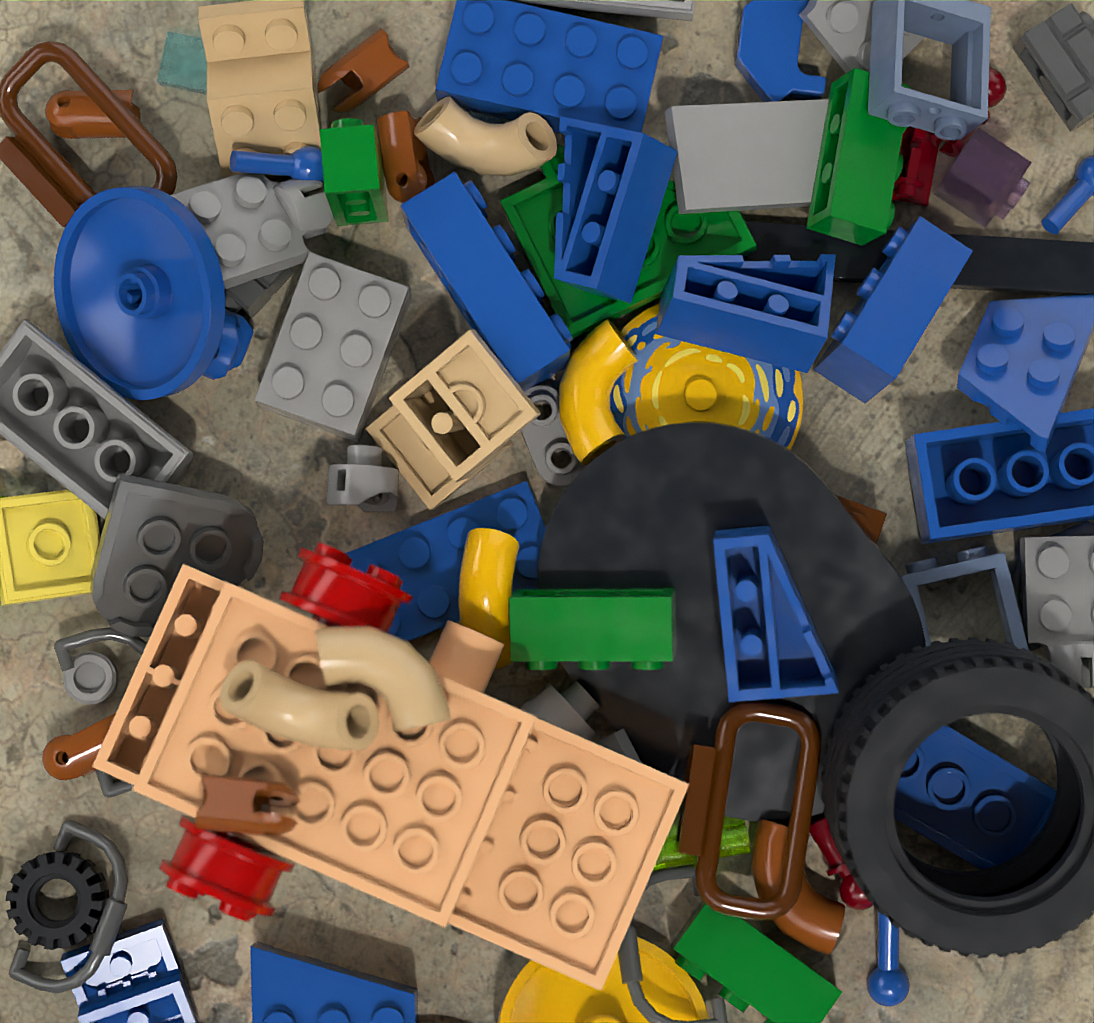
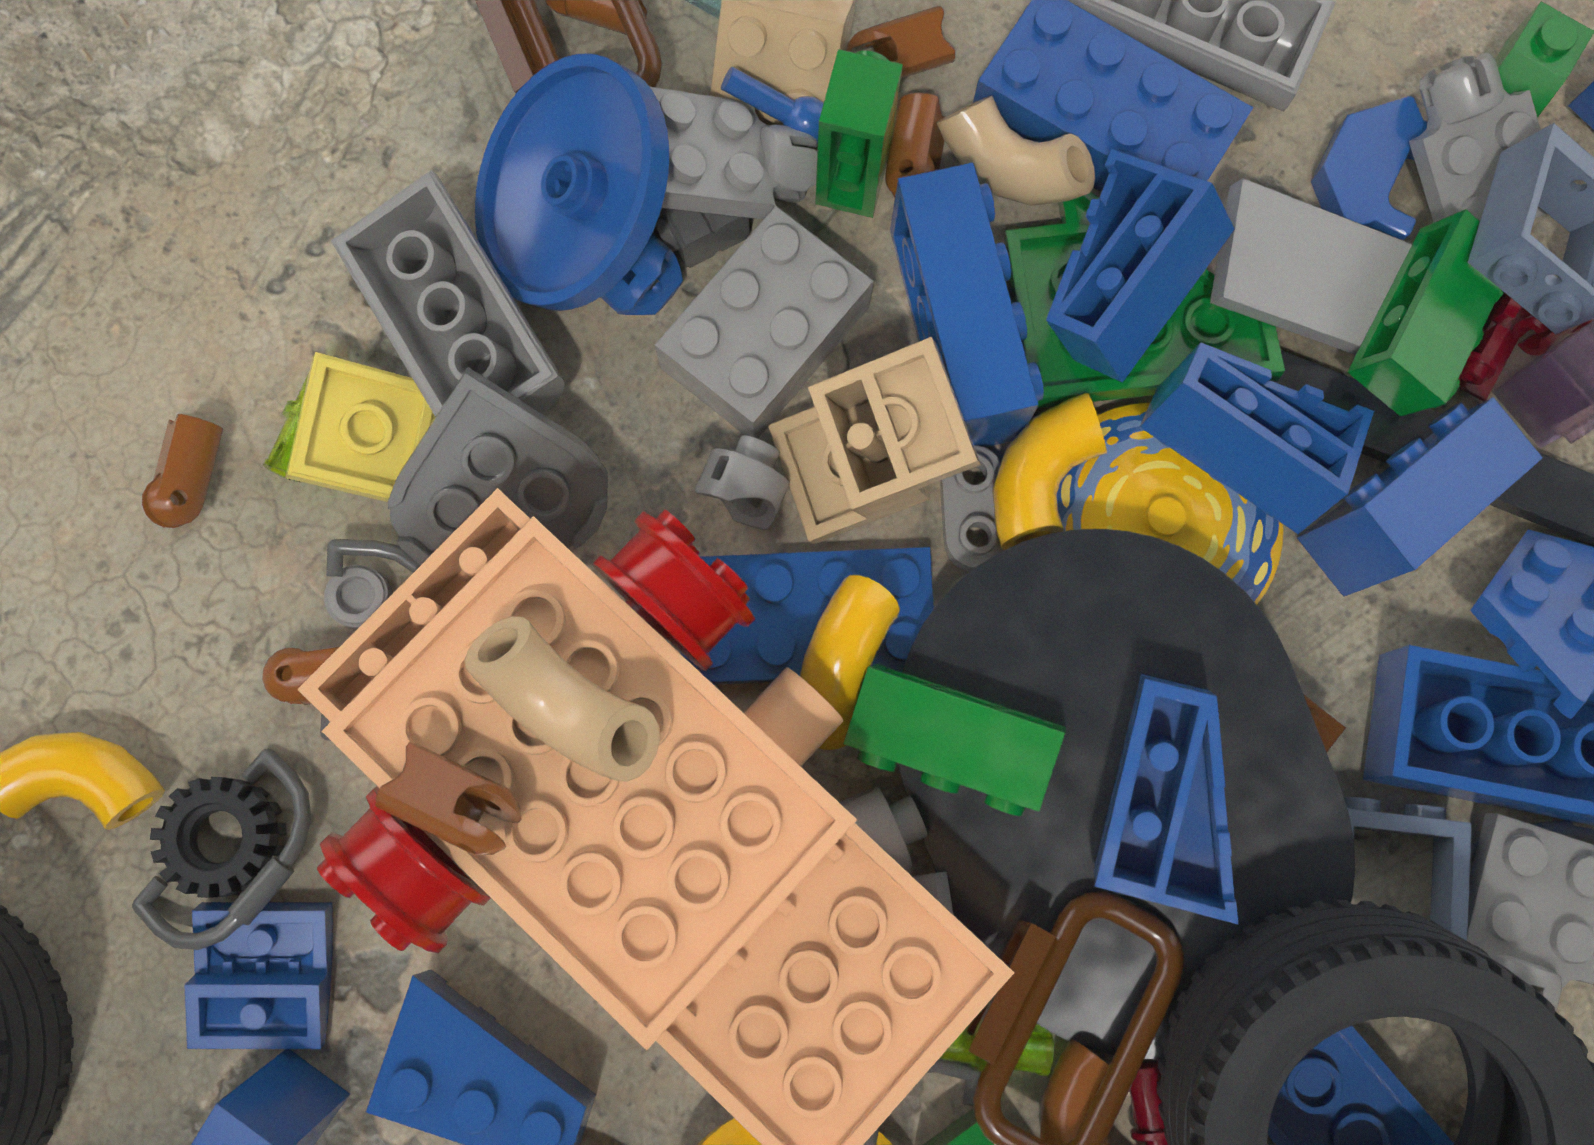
camera: 20 degrees right, 5 degrees down
tan cylinder [316,627,451,731] -> none

